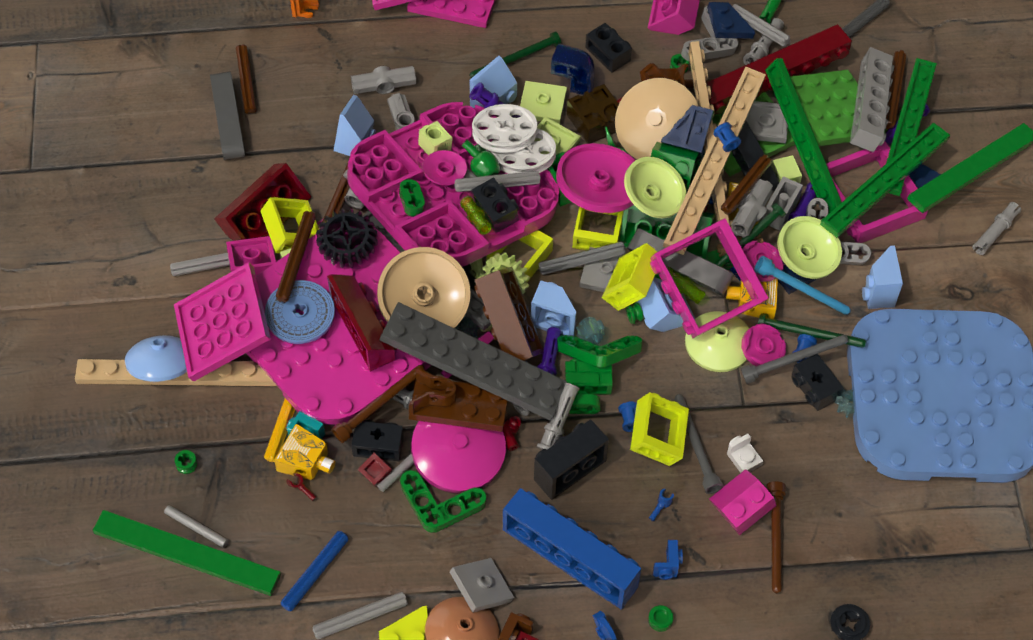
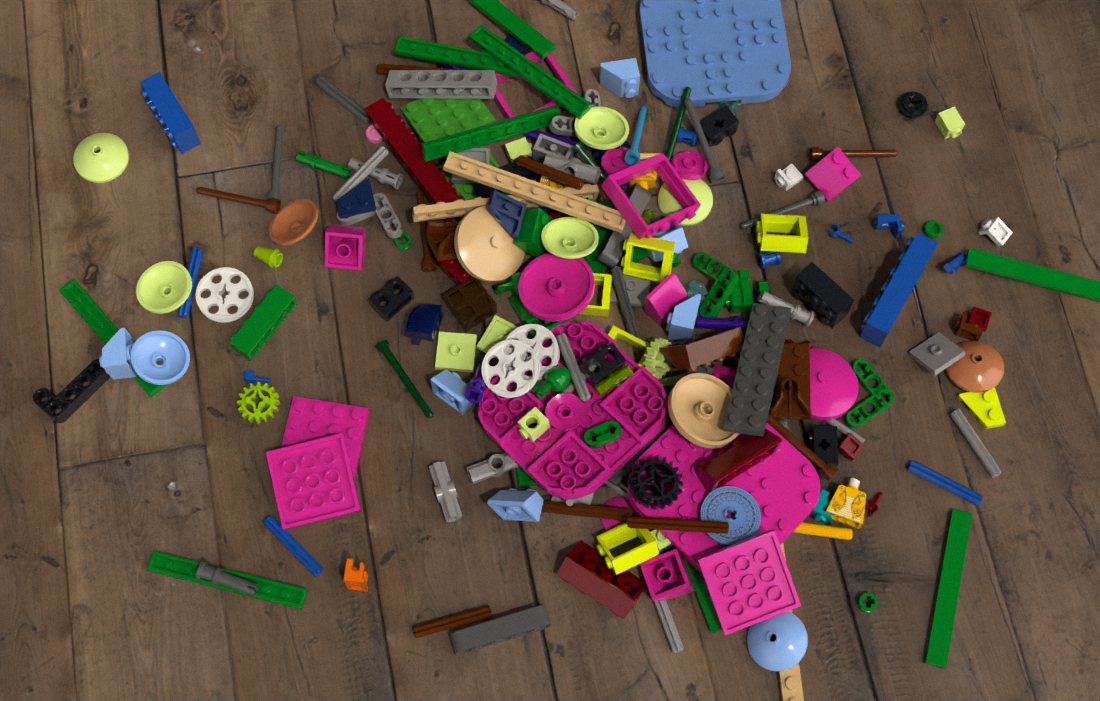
camera: 95 degrees left, 10 degrees up
light grey bar [164,505,229,548] -> none
blue bush [713,122,741,152] -> none
none -> dark pink slope [644,272,688,326]

